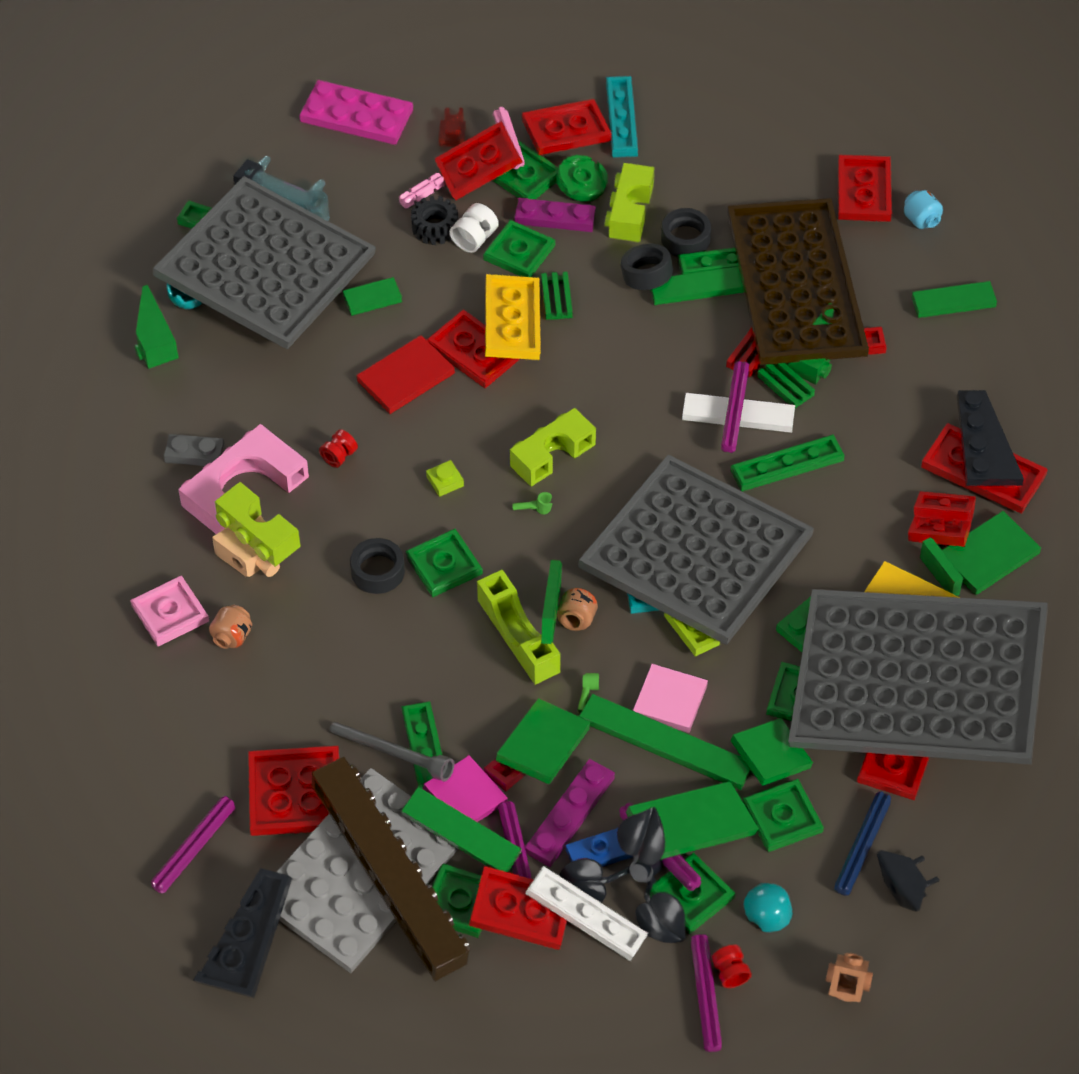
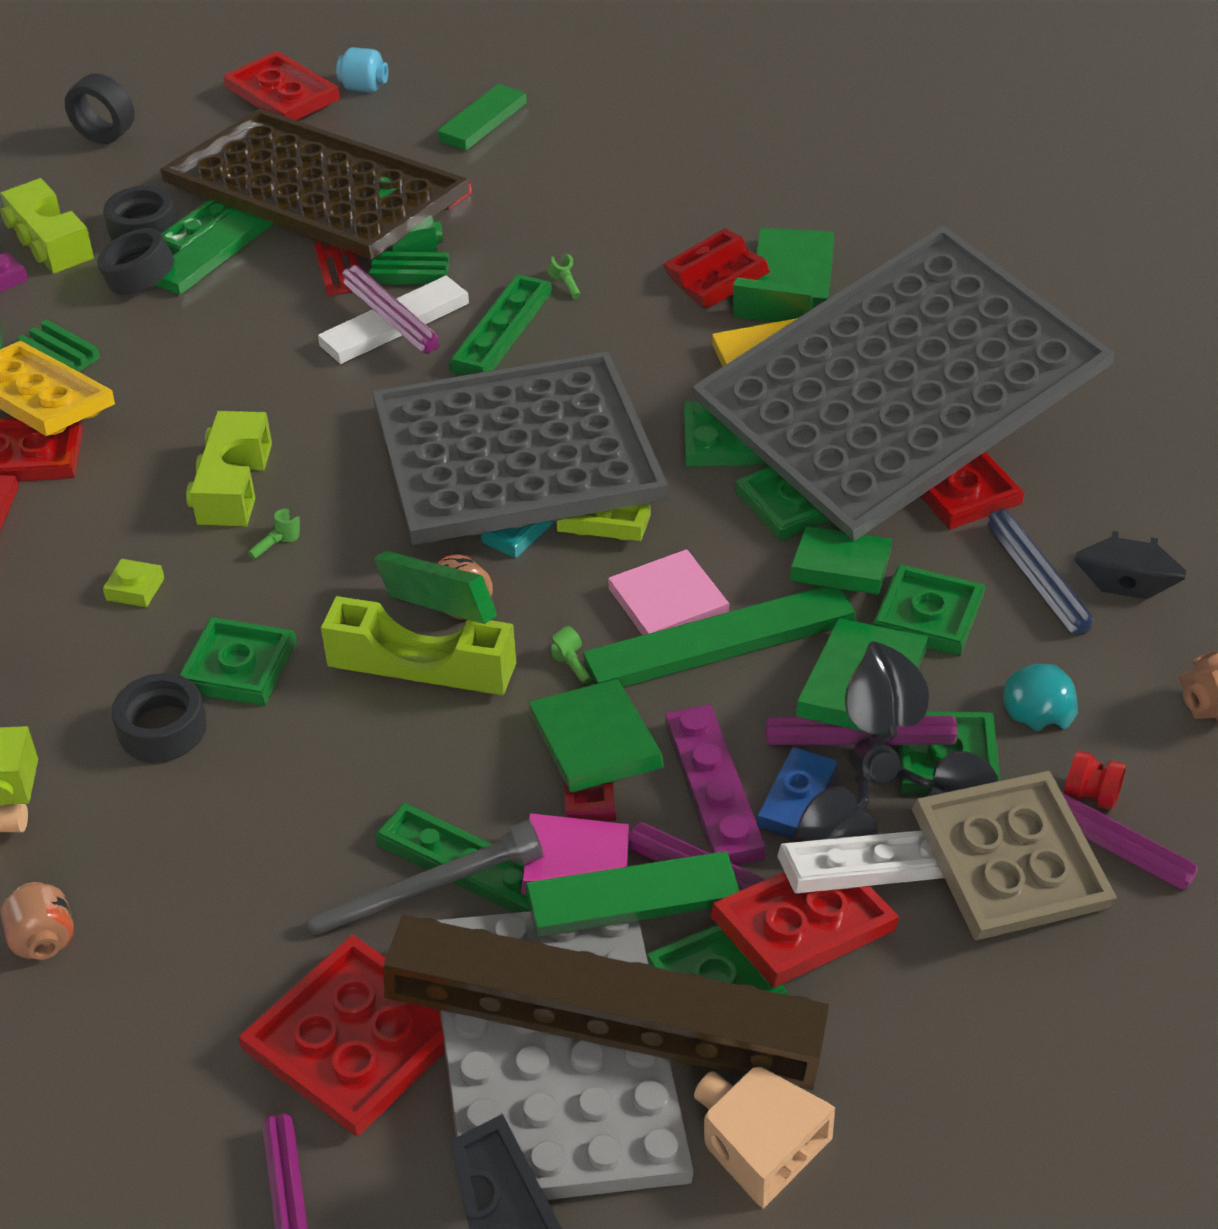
camera: 45 degrees left, 10 degrees down
red plate [921,423,1048,514] -> none
black wing [957,390,1024,486] -> none
none -> black tyre [65,73,135,144]
none -> bright green hand [547,254,581,299]
none -> light nougat torso [694,1067,835,1209]
none -> dark tan plate [912,770,1117,941]

